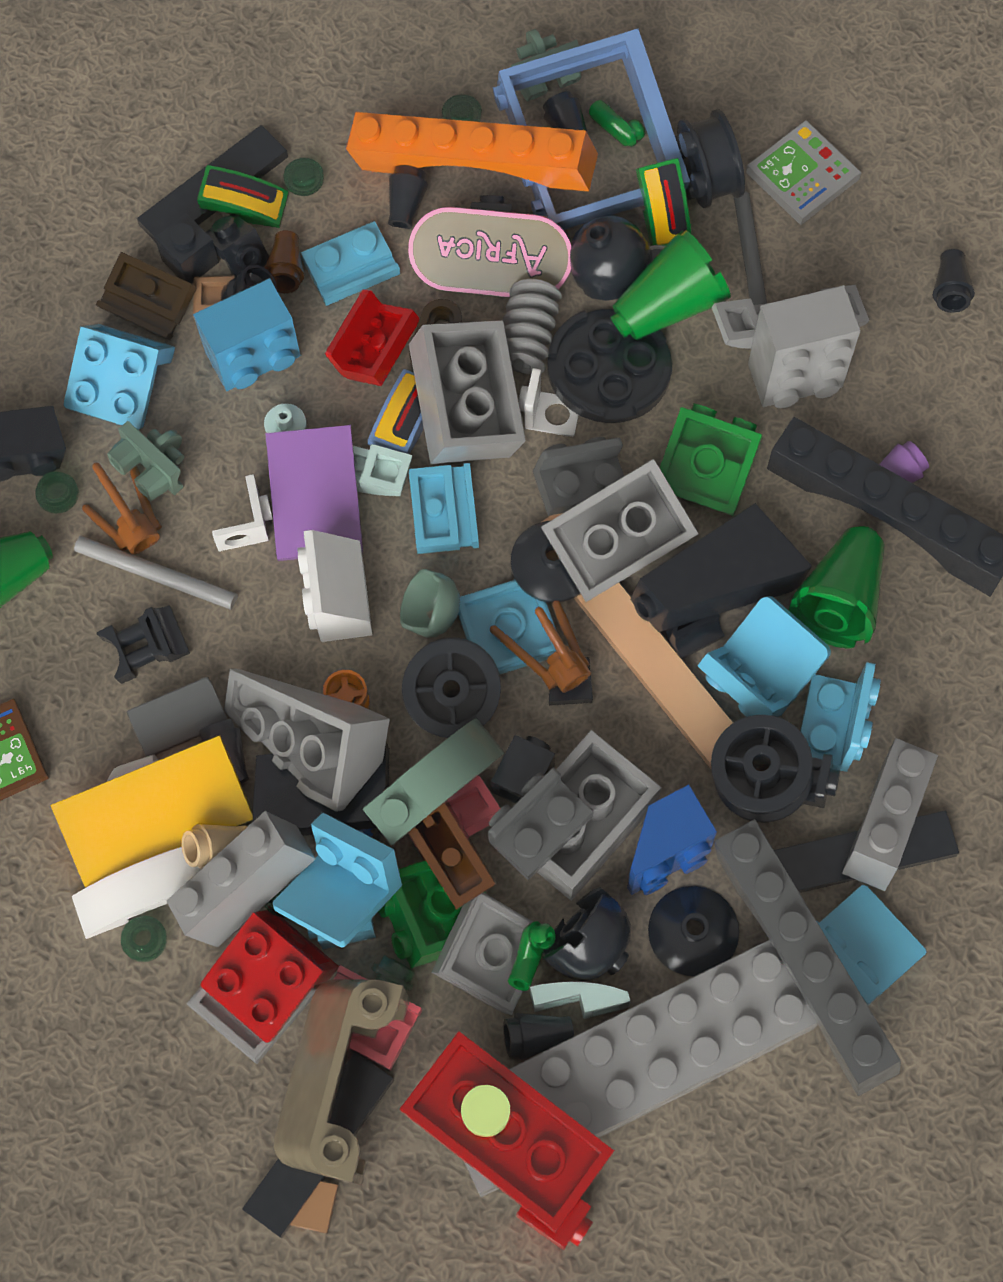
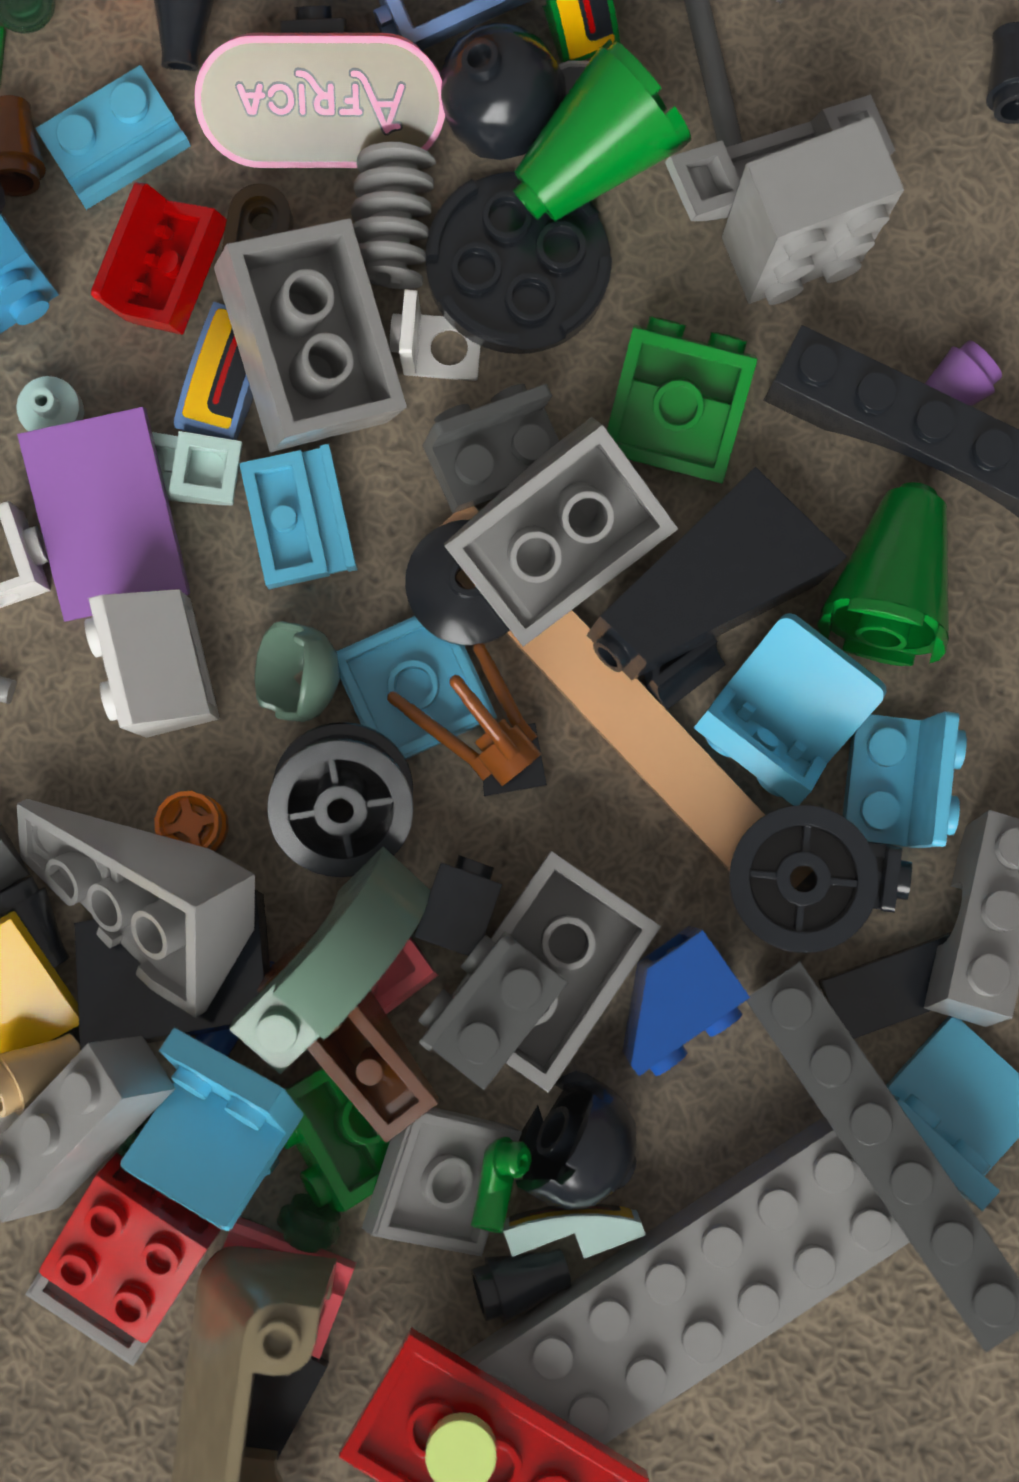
camera: 10 degrees left, 15 degrees up
black dish [648,886,739,977] -> none

